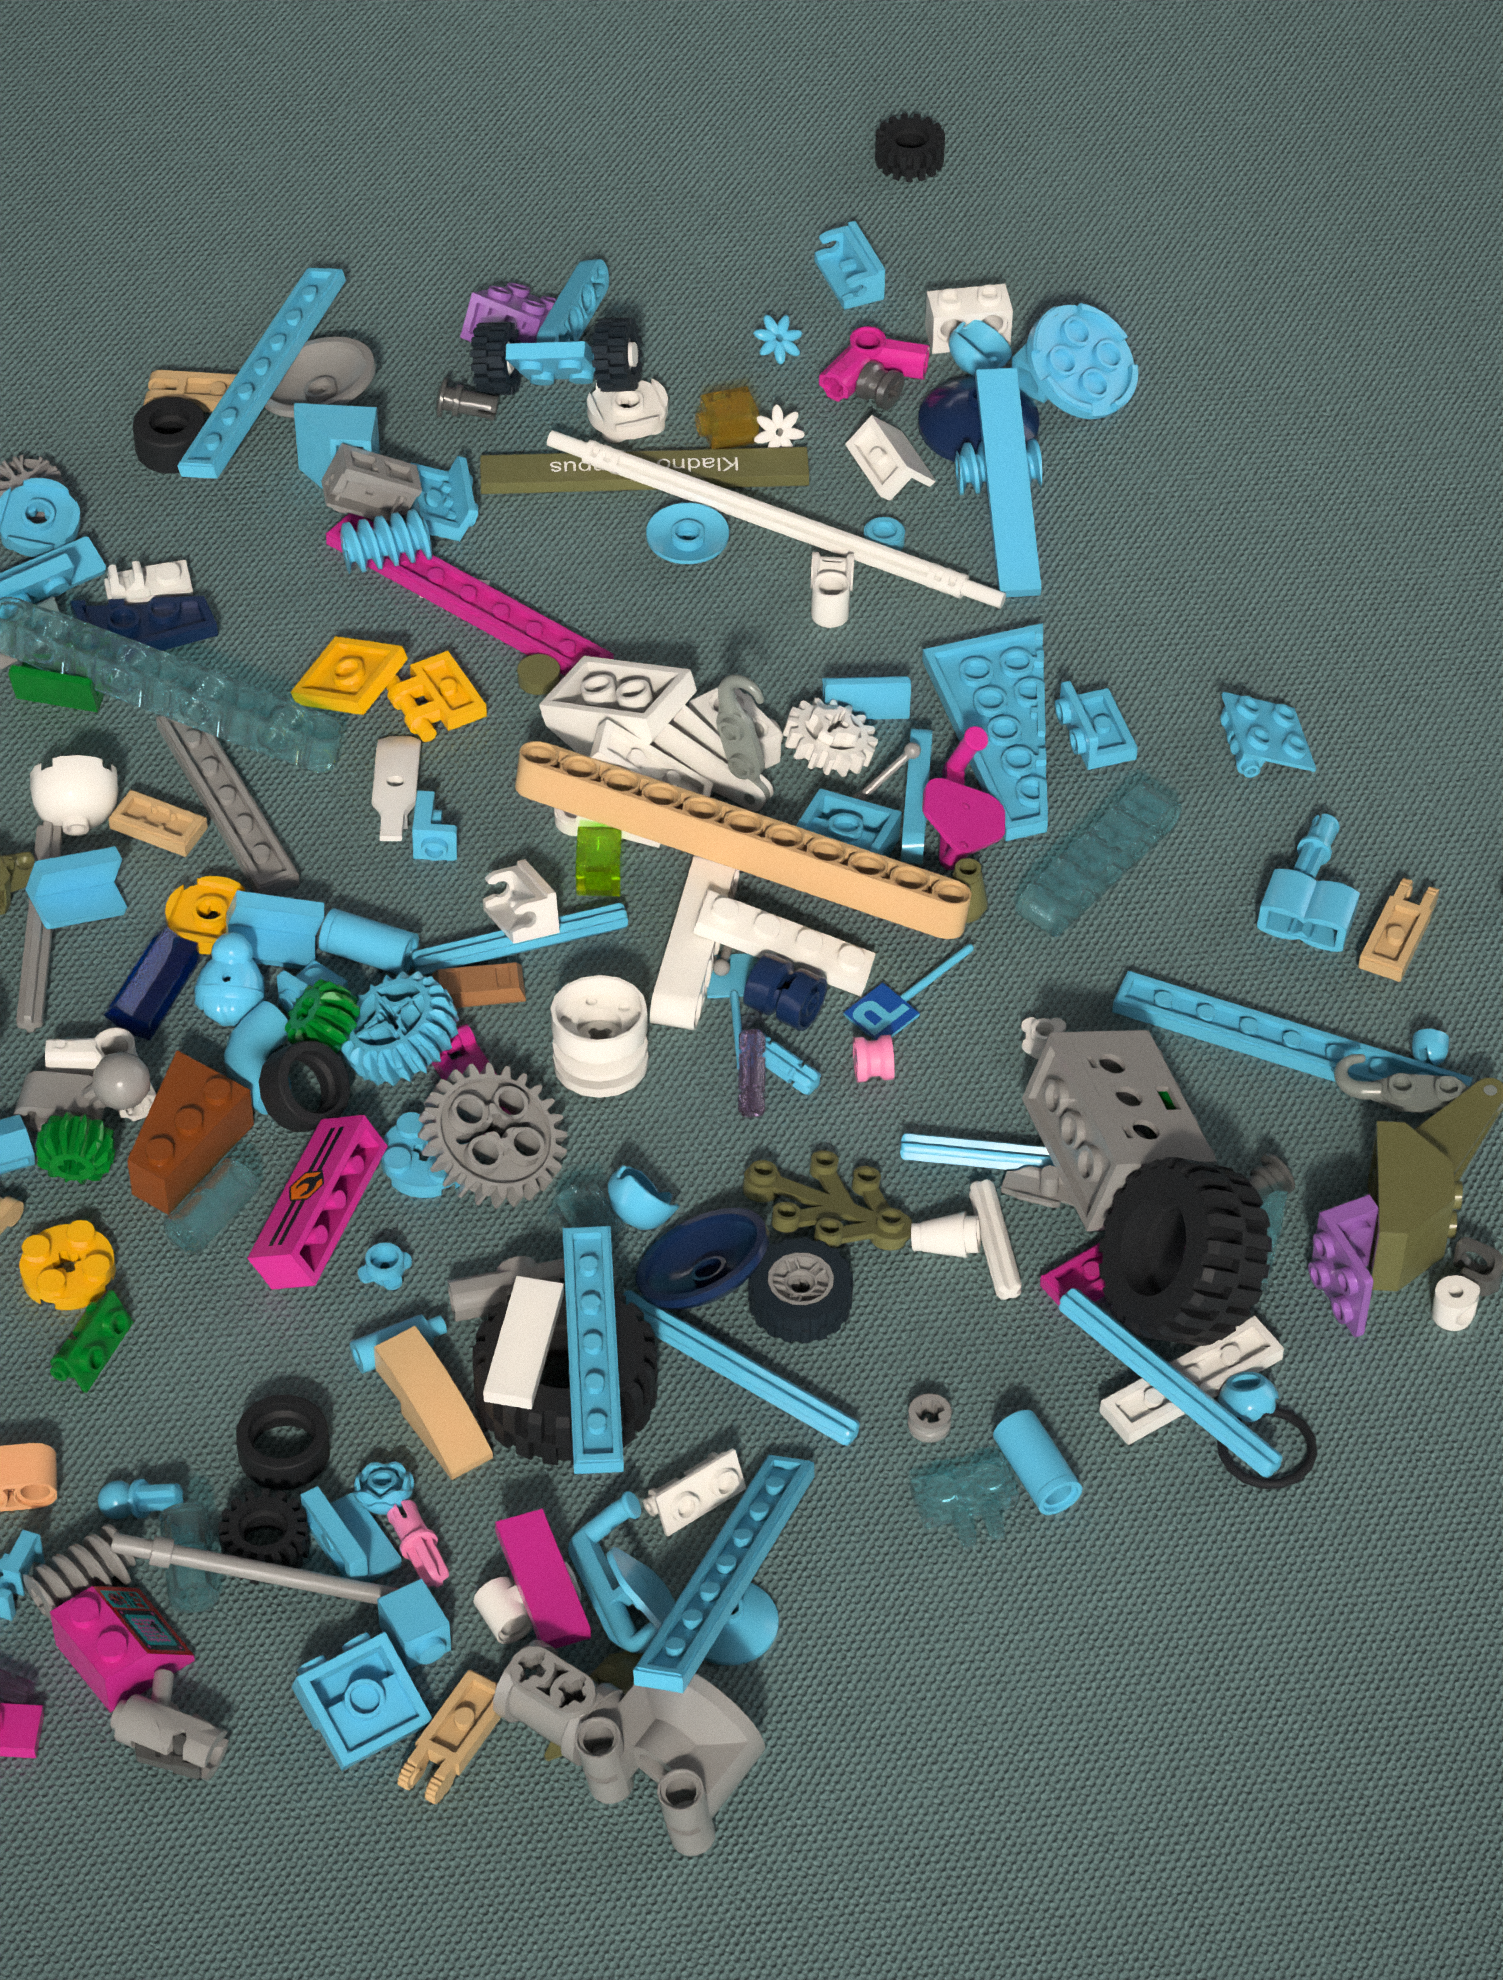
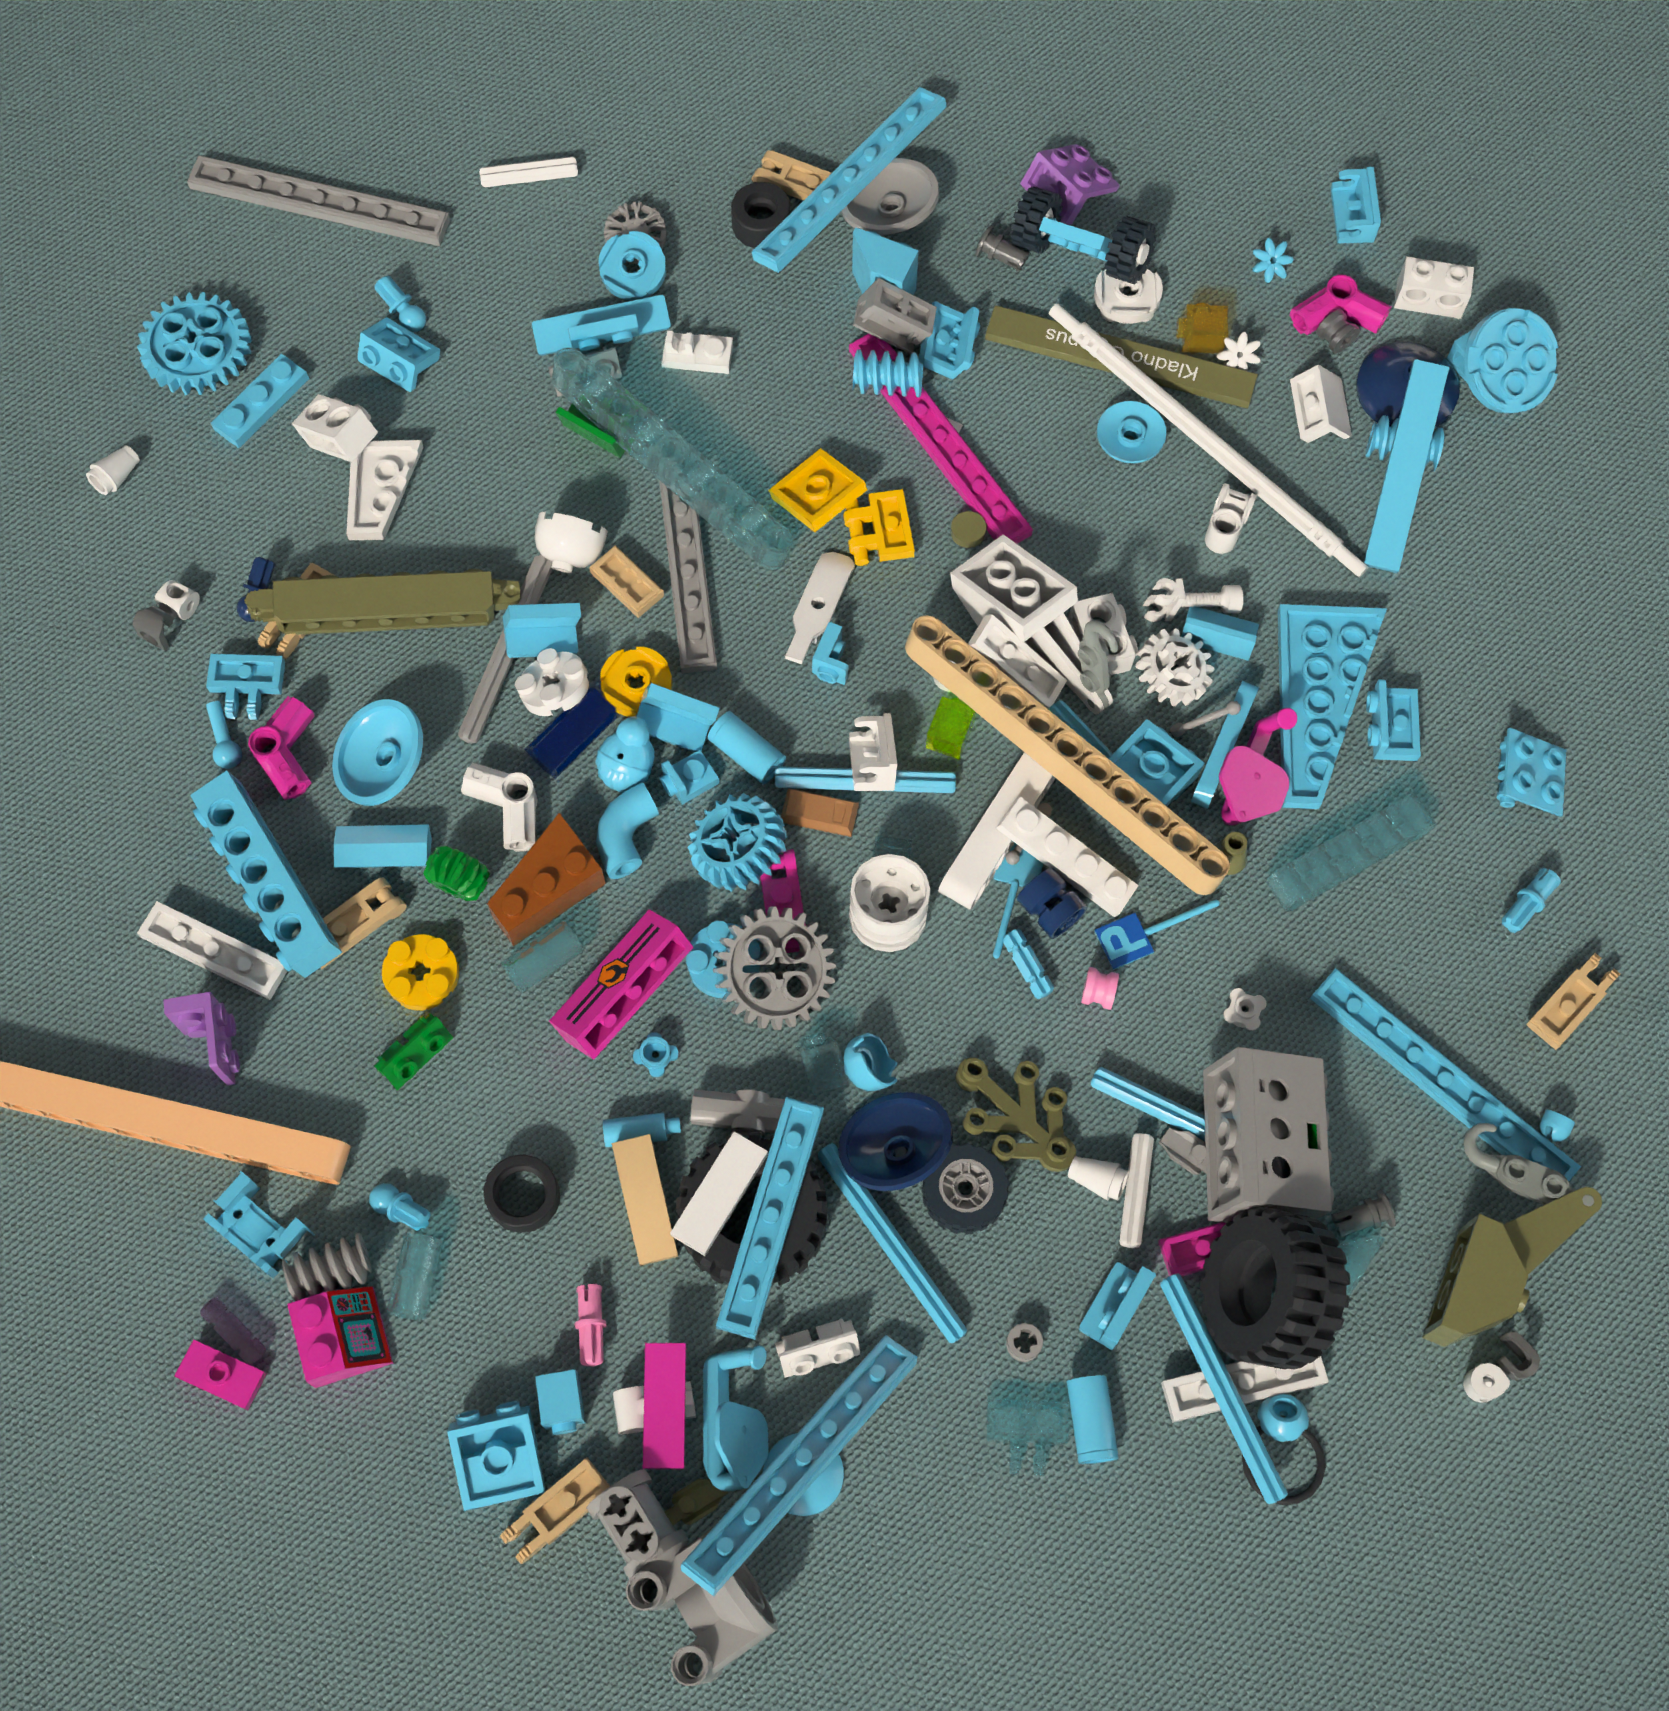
camera: 20 degrees right, 20 degrees up
light grey beam [14,1051,150,1132] -> none
dark blue wing [70,596,218,667] -> none
light grey bar [110,1532,400,1605] -> none
light grey piece [110,1669,229,1781] -> none
black tyre [218,1489,310,1585] -> none
black tyre [259,1041,351,1132] -> none
green gear [285,979,360,1054] -> none
medium azure panel [300,1486,402,1583] -> none
medium azure plate [353,1461,414,1515] -> none
medium azure beam [537,259,609,343] -> none
clear purple axle [738,1029,766,1118] -> none
medium azure tile [863,517,905,551] -> none
black tyre [875,113,945,182] -> none
medium azure hair [948,320,1012,376] -> none
medium azure brick [1257,869,1360,952] -> none
medium lavender bracket [1308,1194,1379,1338] -> none
none -> white plate [515,648,590,716]
none -> medium azure bracket [1079,1262,1156,1350]
none -> white bar [1143,578,1243,622]

